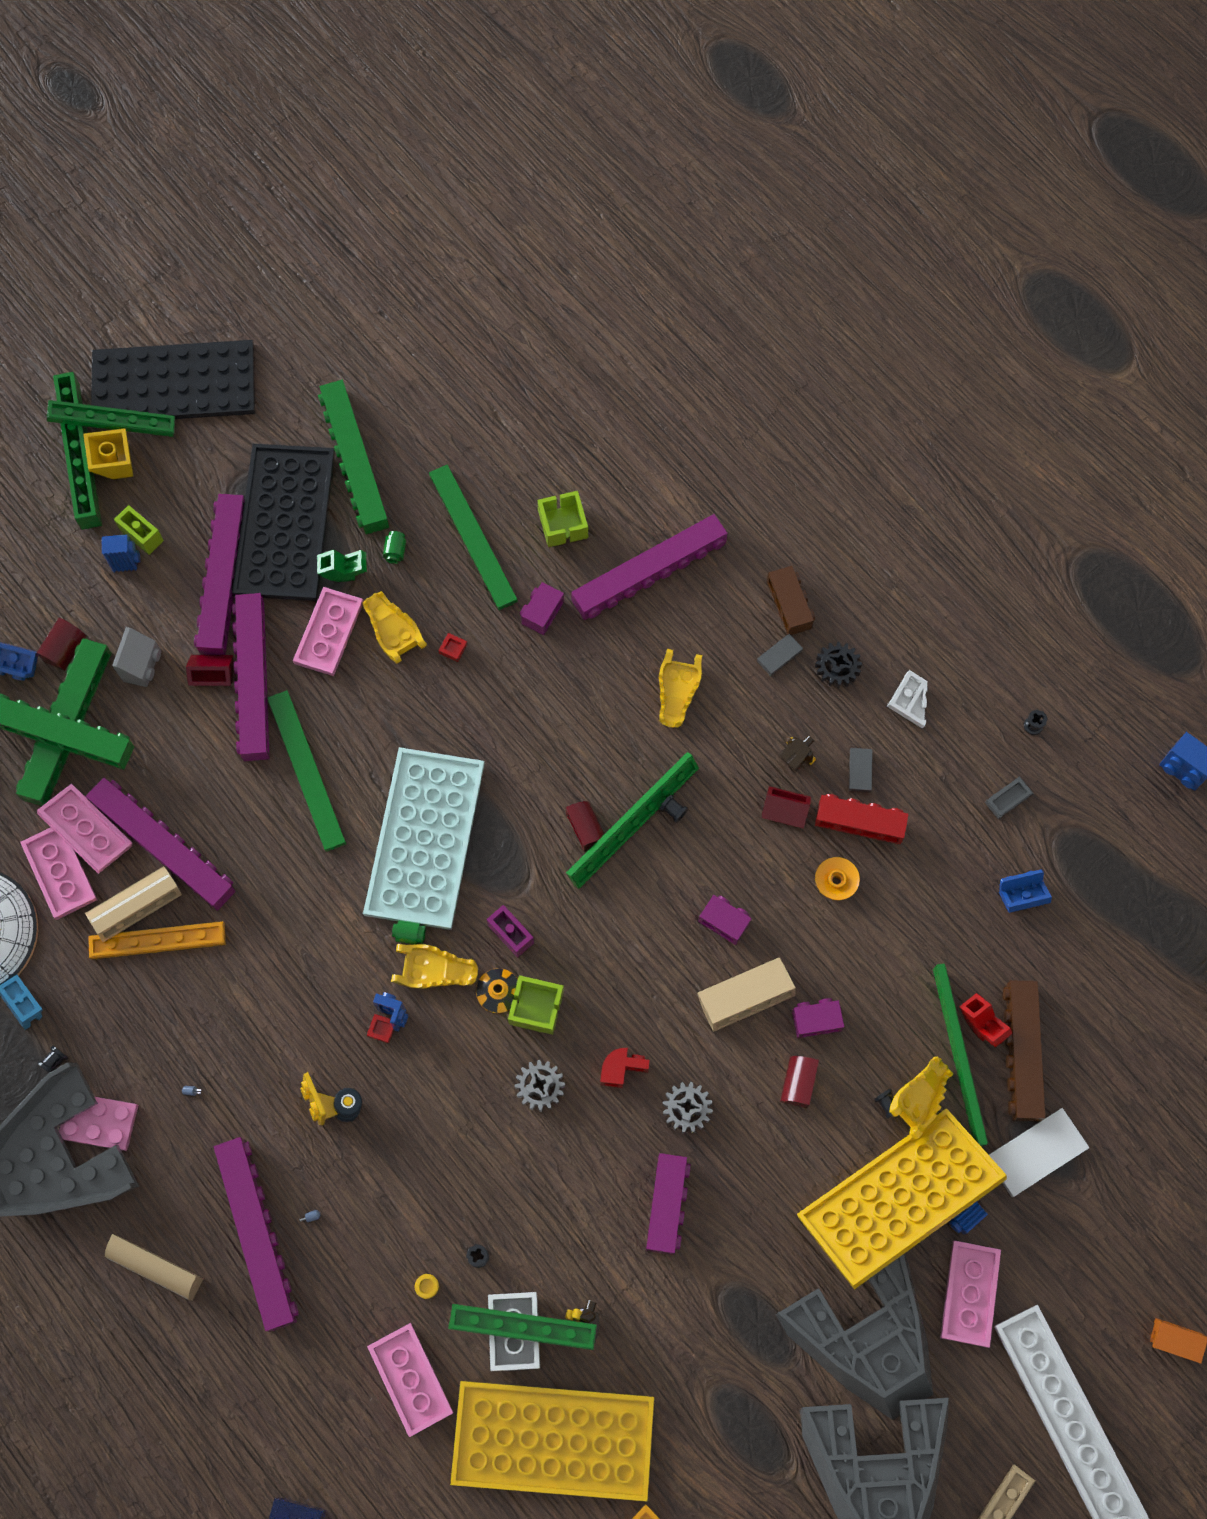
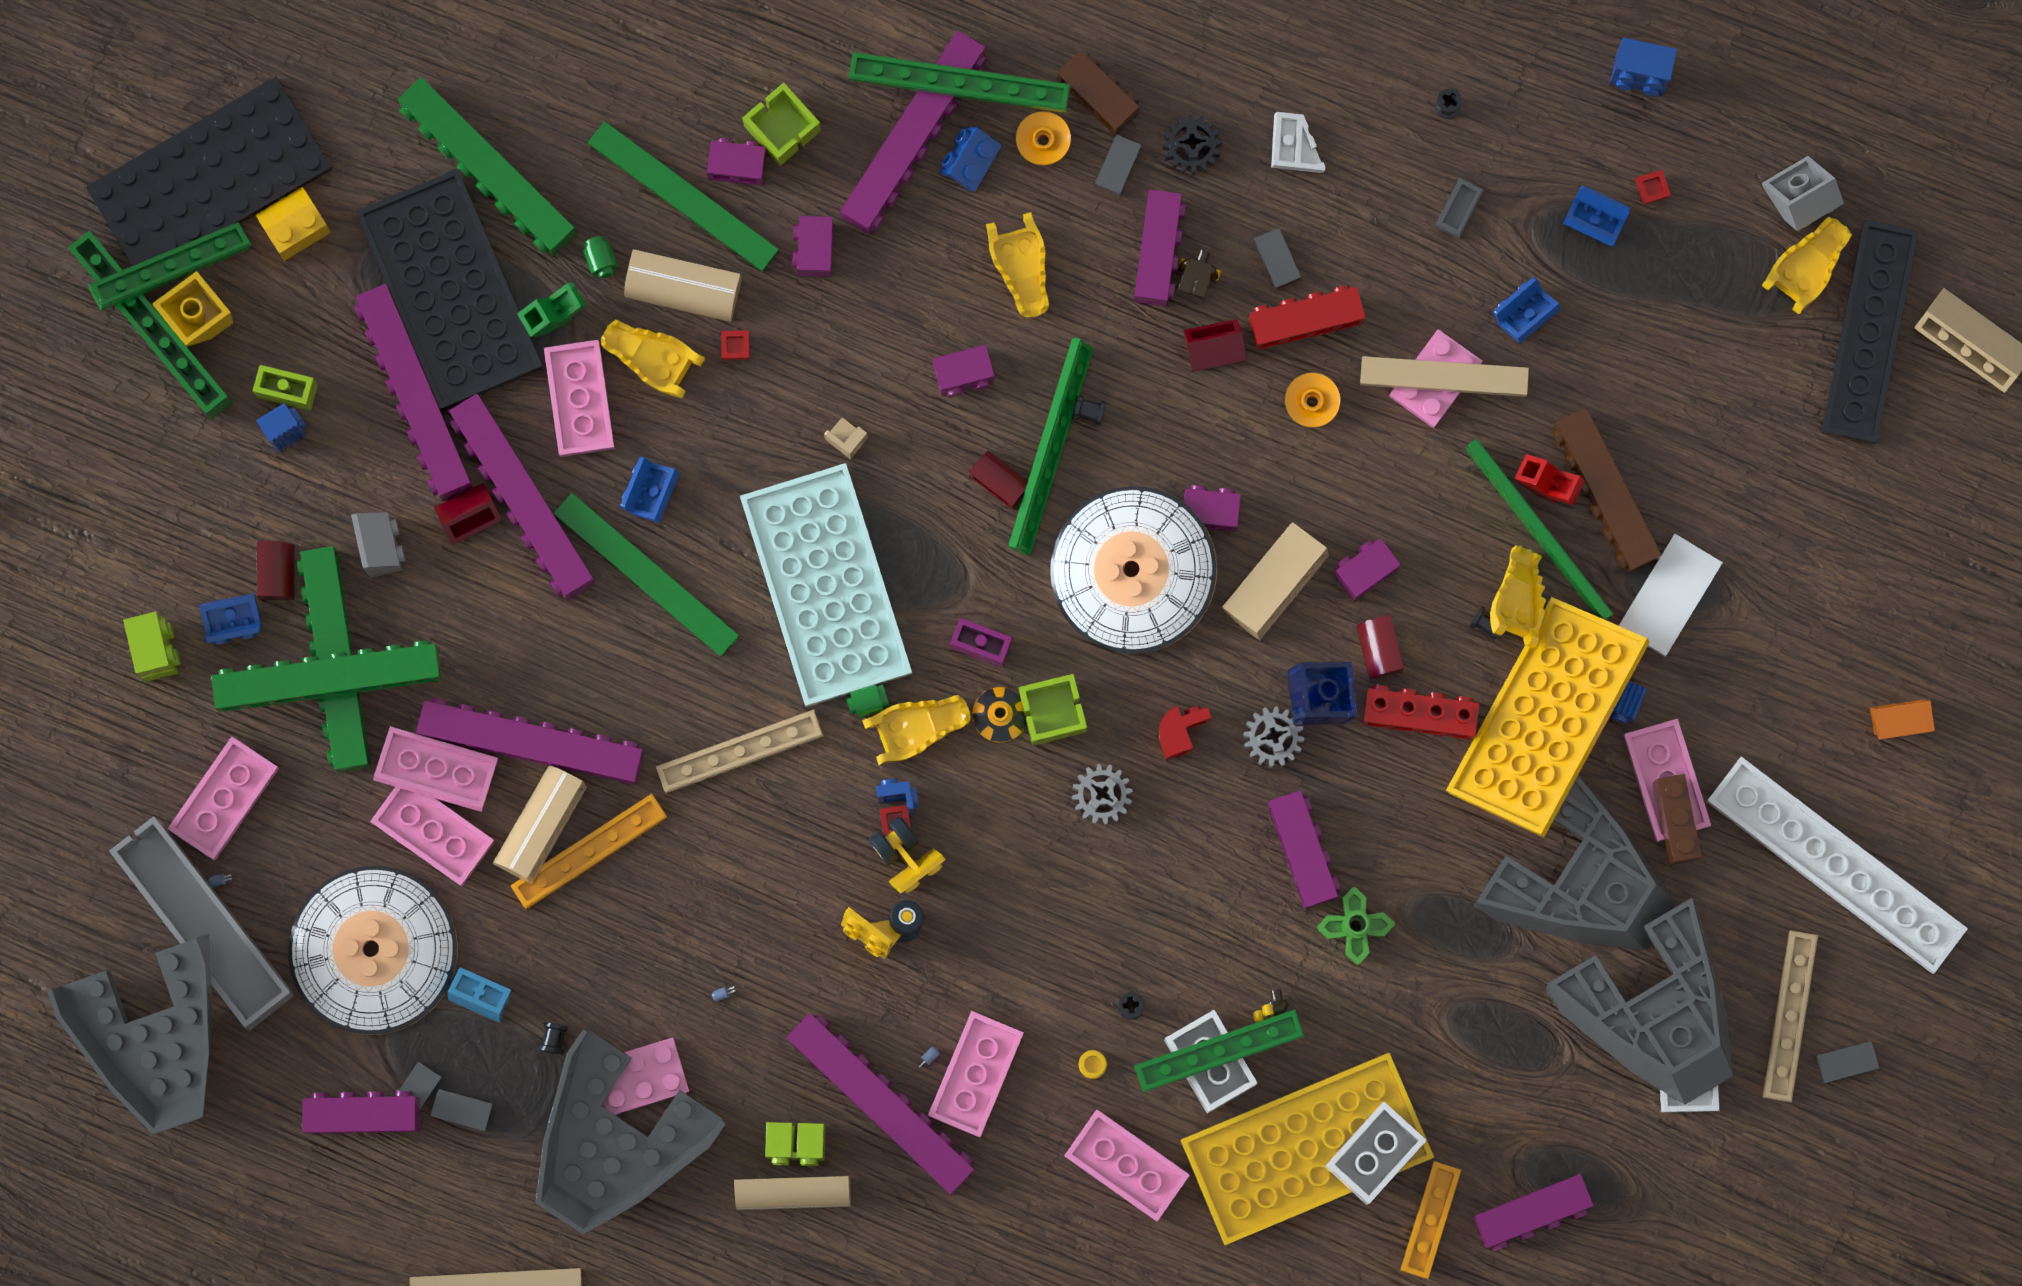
camera: 25 degrees left, 10 degrees up
none -> yellow slope [256,187,331,261]
none -> blue bracket [620,456,680,523]
none -> tan brick [624,249,742,322]
none -> tan tile [656,710,824,794]
none -> magenta brick [707,138,767,186]
none -> lime piece [765,1122,826,1166]
none -> tan panel [824,418,868,459]
none -> green tile [849,52,1070,113]
none -> plate [869,817,946,893]
none -> bright pink plate [928,1011,1024,1138]
none -> magenta brick [932,345,995,398]
none -> blue bracket [939,127,1002,192]
none -> light orange dish [1016,111,1071,165]
none -> dish [1050,486,1217,654]
none -> magenta brick [1134,189,1186,307]
none -> clear blue brick [1287,662,1358,725]
none -> bright green plant [1317,887,1395,965]
none -> white brick [1325,1102,1426,1205]
none -> tan tile [1360,356,1529,397]
none -> red brick [1362,685,1479,740]
none -> bright pink plate [1389,329,1483,428]
none -> blue bracket [1563,185,1631,247]
none -> red plate [1635,170,1671,206]
none -> reddish brown brick [1653,774,1702,865]

